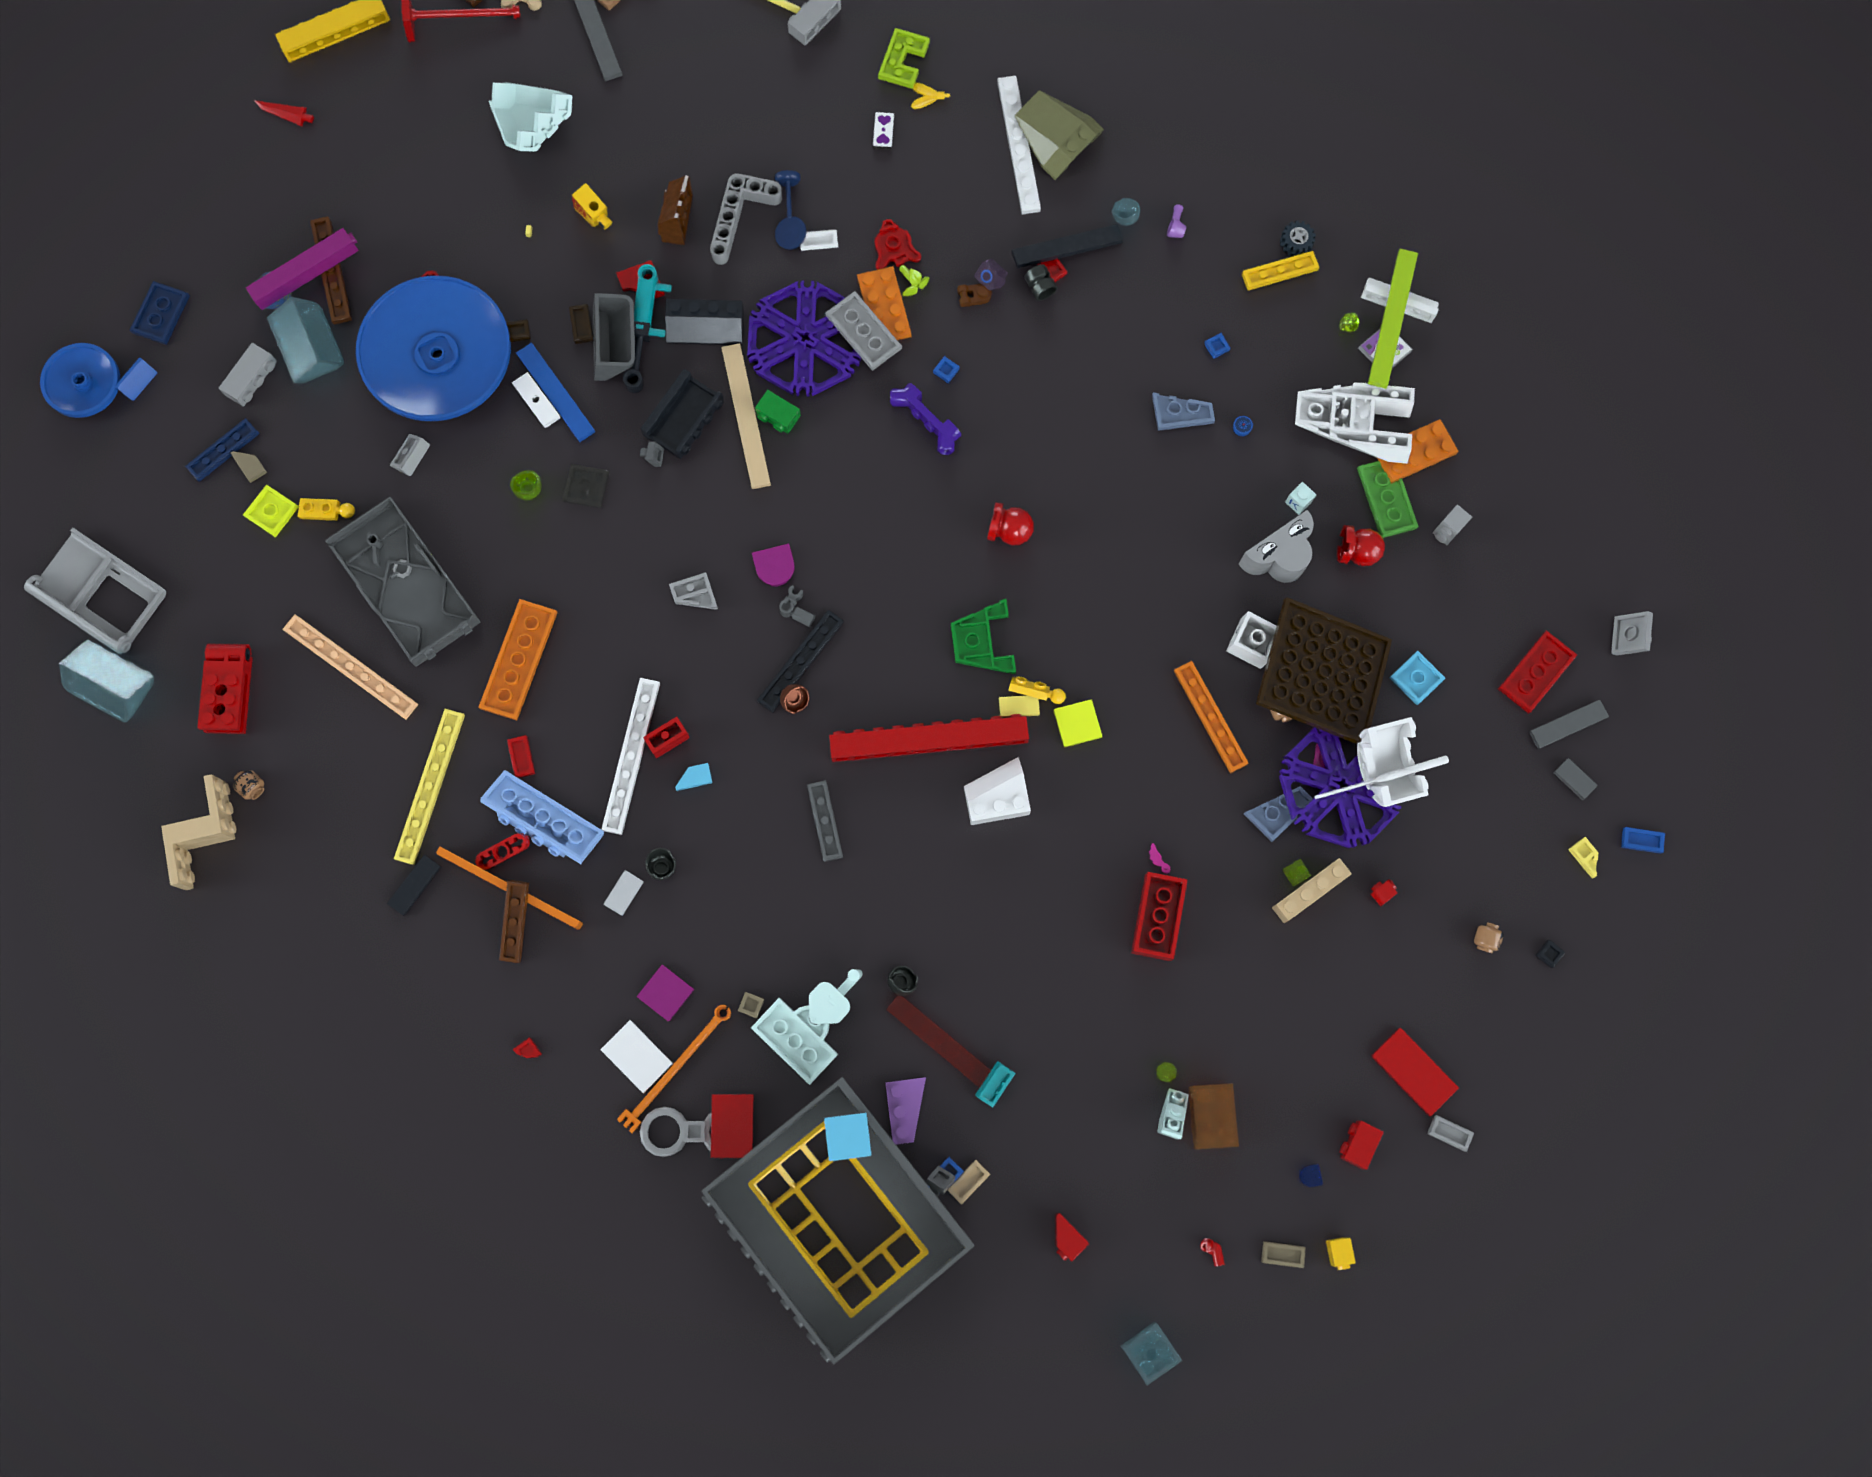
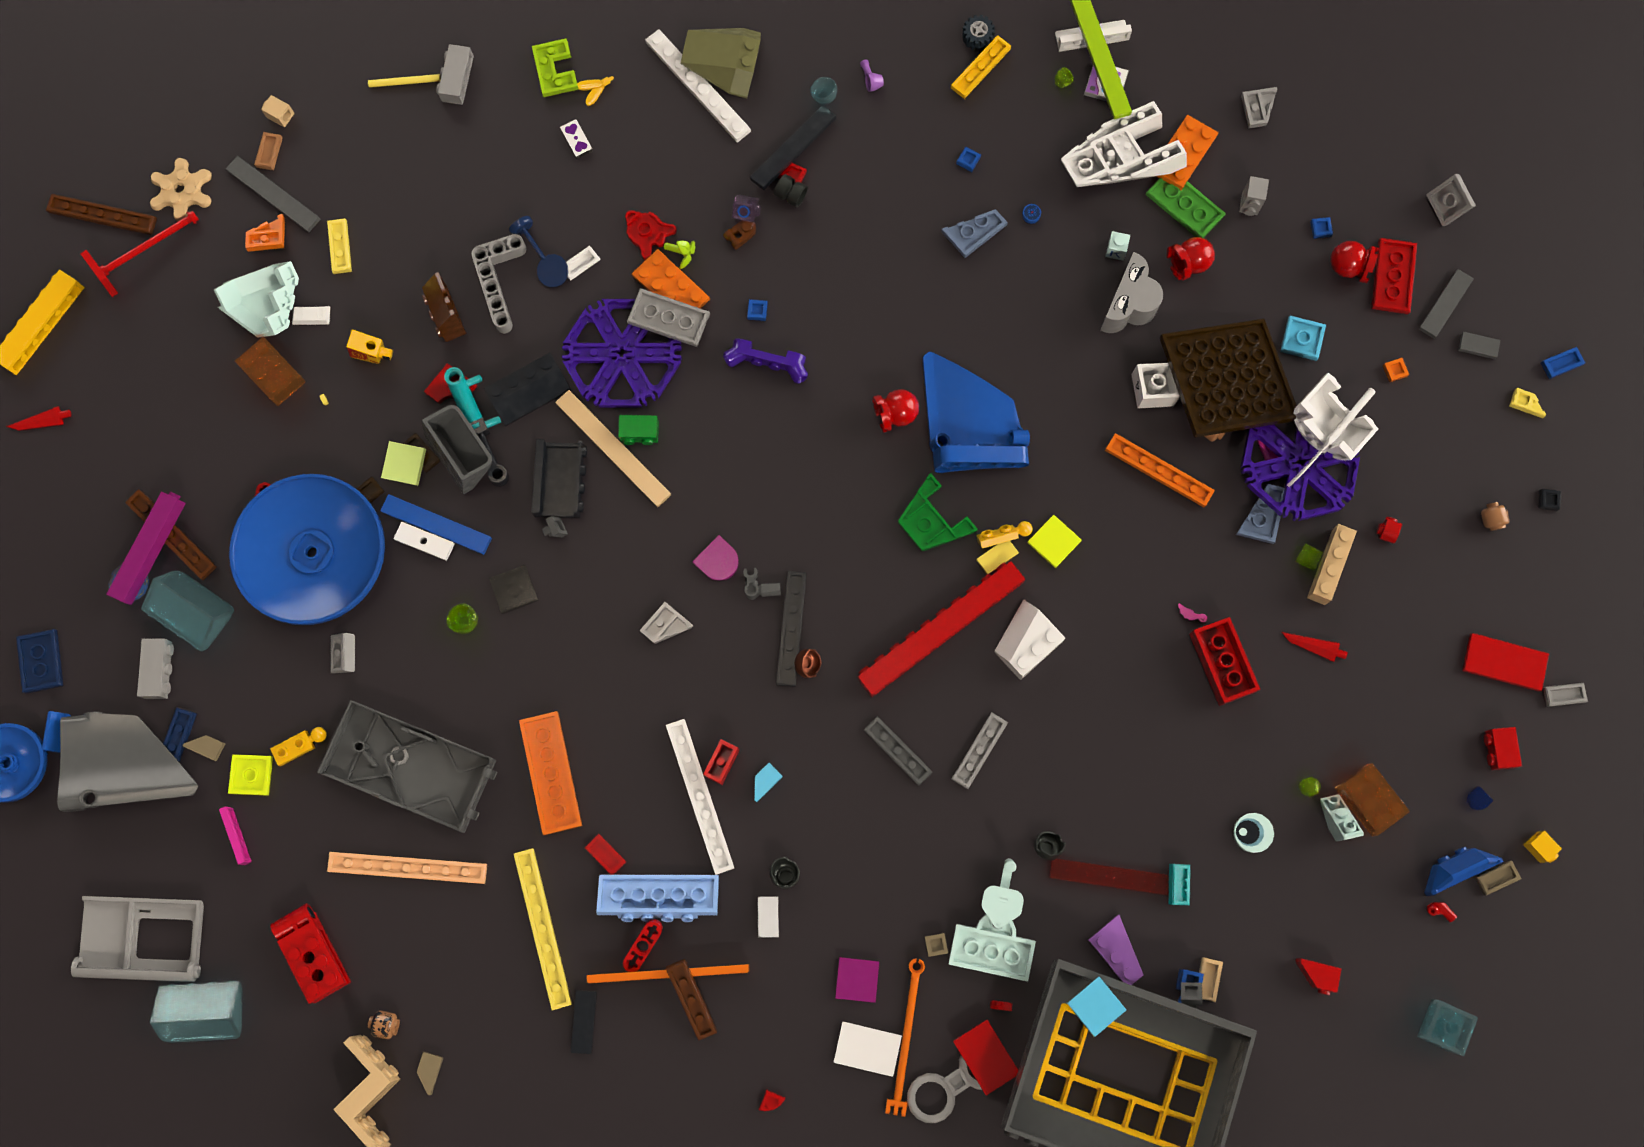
camera: 25 degrees left, 0 degrees up
none -> dark grey panel [57,712,198,812]
none -> dark pink tile [219,806,251,865]
none -> clear orange brick [235,337,306,406]
none -> orange wing [245,214,285,252]
none -> white tile [292,306,330,325]
none -> light yellow tile [327,218,352,274]
none -> yellowish green tile [381,441,426,486]
none -> dark tan tile [417,1052,444,1095]
none -> blue panel [922,352,1030,473]
none -> light grey tile [951,712,1008,789]
none -> red tile [990,1000,1012,1011]
none -> tile [1233,813,1274,853]
none -> light grey wing [1241,87,1277,128]
none -> red bar [1281,632,1348,662]
none -> blue tile [1310,217,1333,239]
none -> red tile [1330,241,1379,284]
none -> orange tile [1383,358,1409,382]
none -> blue wedge [1424,846,1504,896]

